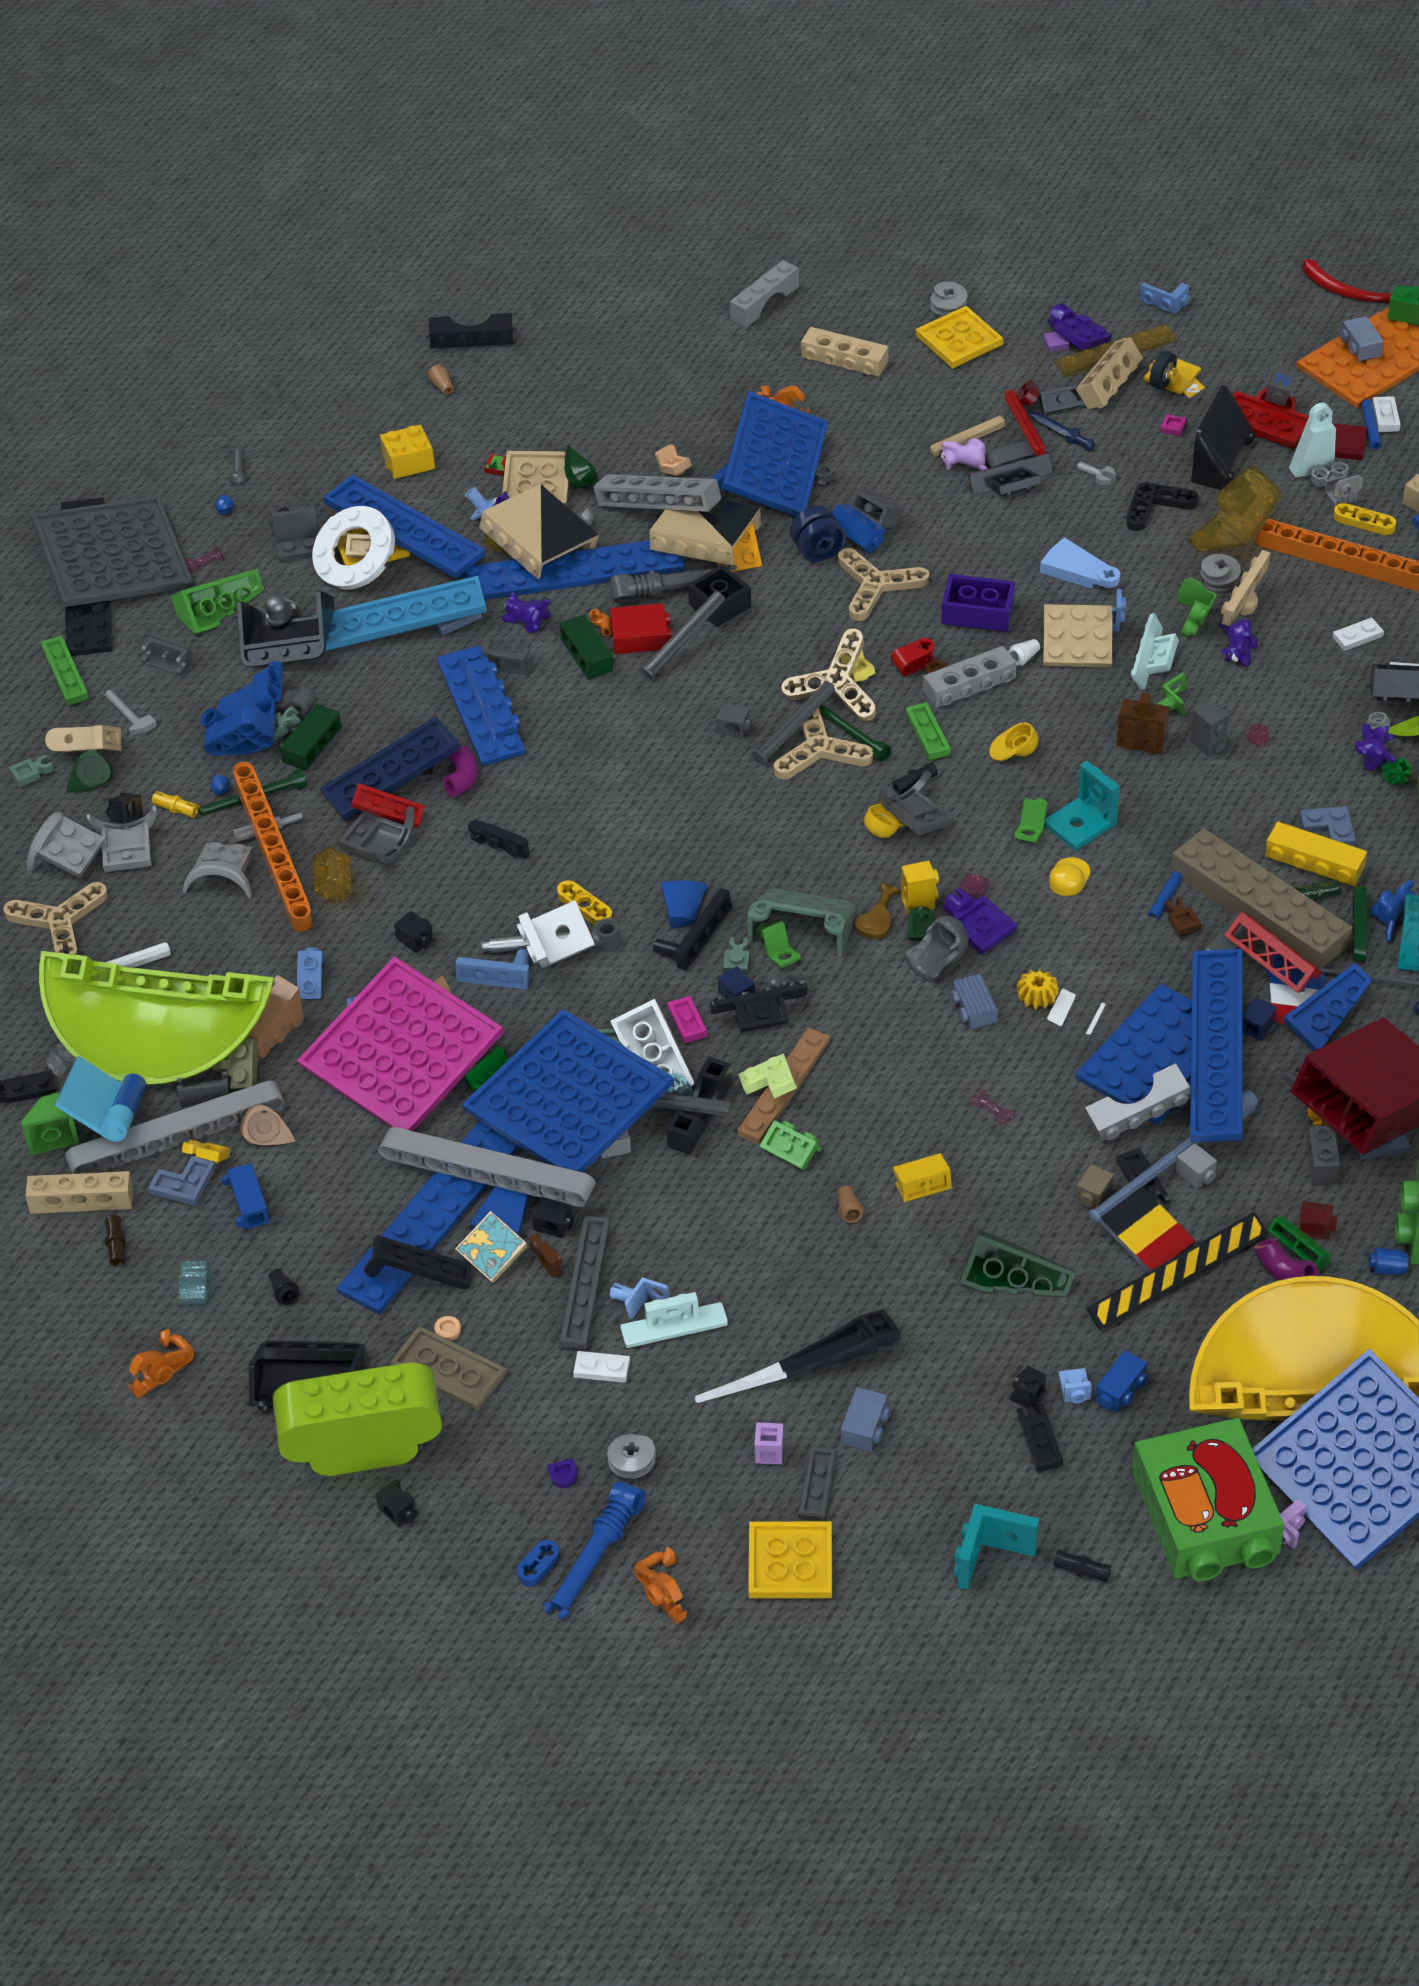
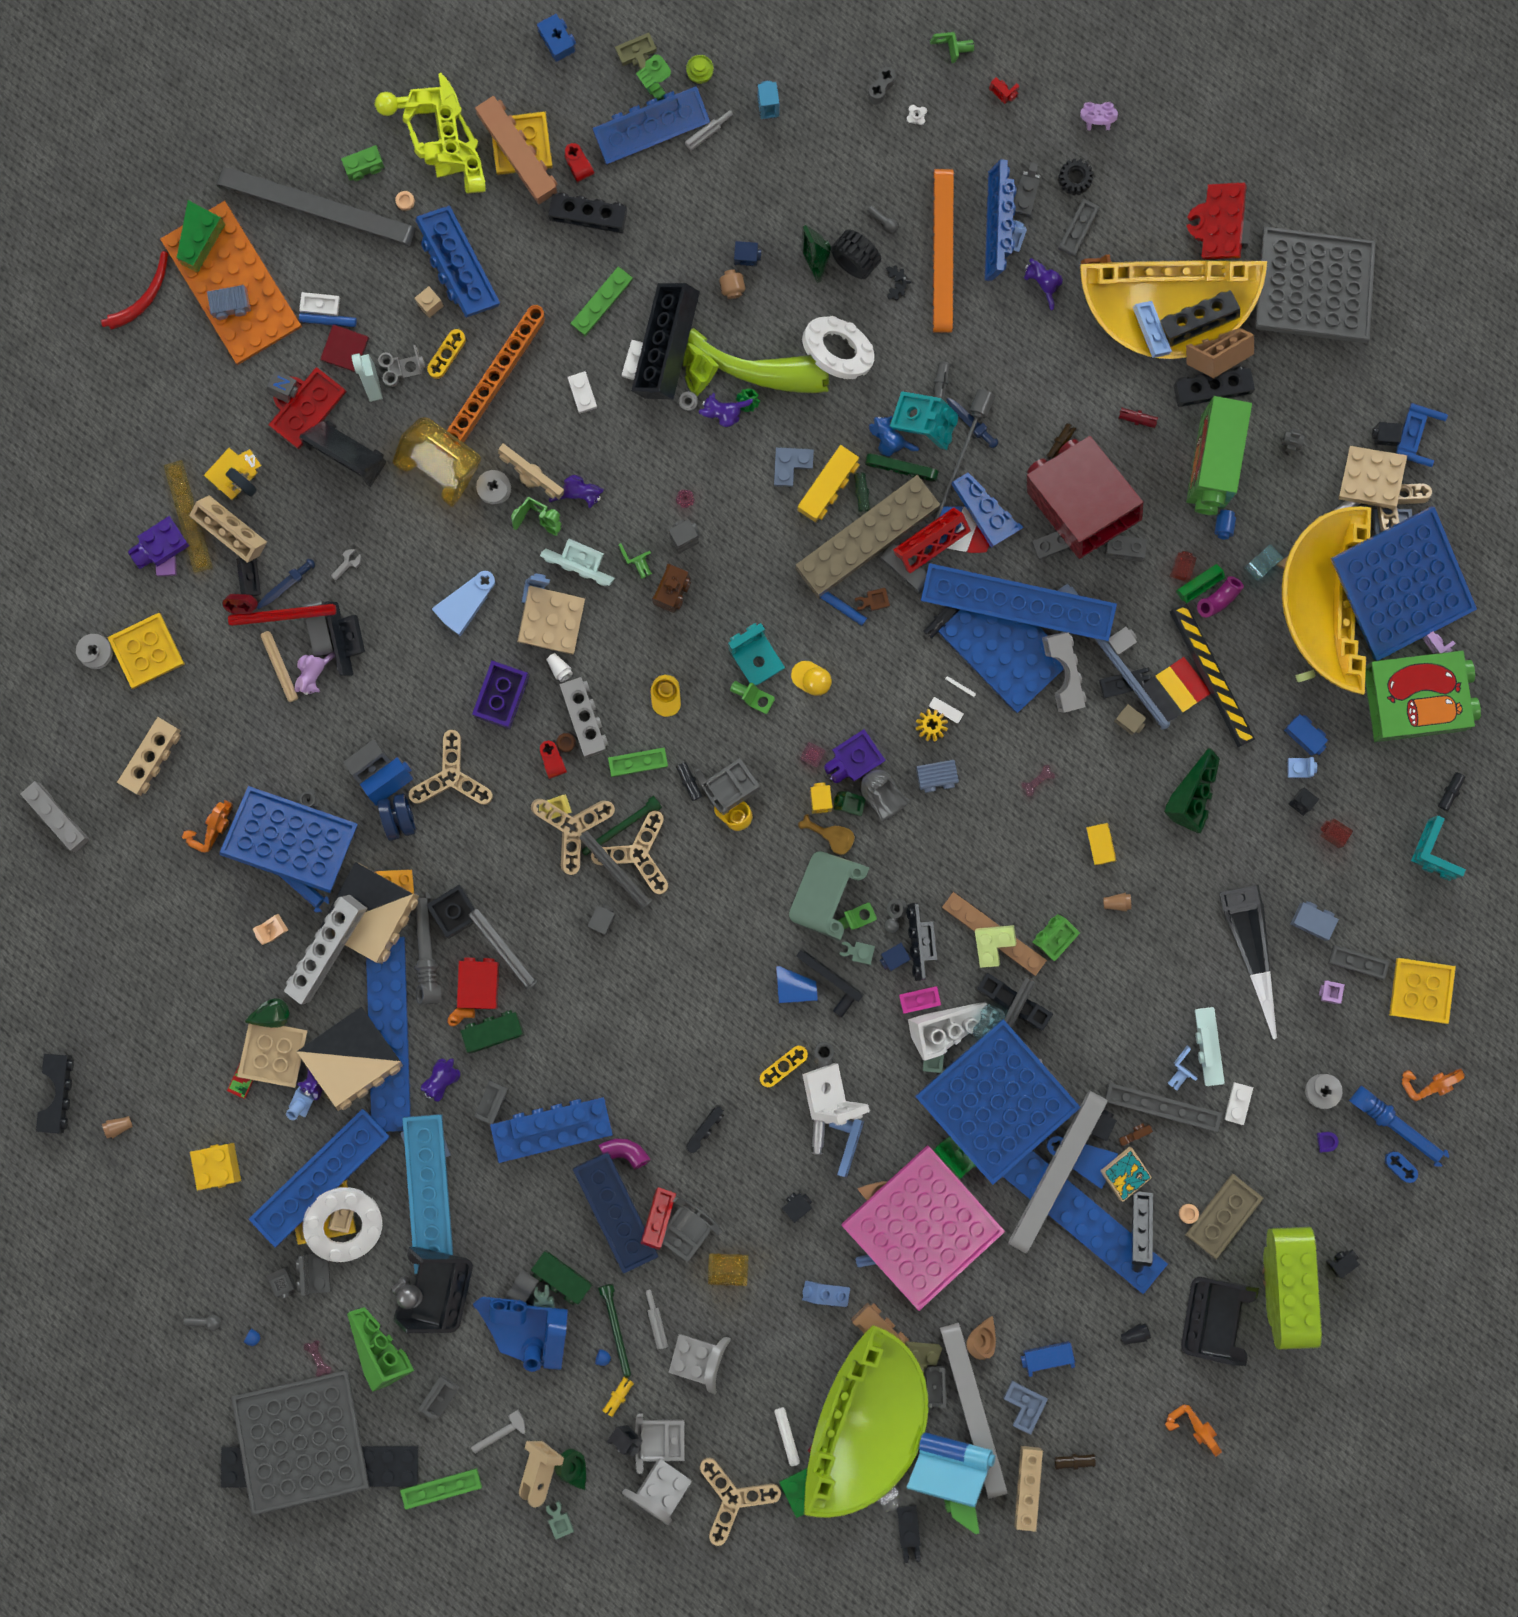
camera: 85 degrees left, 35 degrees up
clear light blue axle [179,1260,210,1305] -> none
yellow plate [182,1139,230,1164] -> none
orange beam [233,762,313,932] -> none
light grey hinge [577,507,593,525] -> none
black hinge [1016,1403,1063,1472] -> none
black beam [1126,482,1199,531] -> none
medium blue bracket [1139,283,1190,314] -> none
dark pink tile [1160,414,1187,437] -> none
dark blue brick [1243,997,1277,1041] -> none
none -> black axle [923,607,956,639]
none -> clear red brick [1320,818,1353,848]

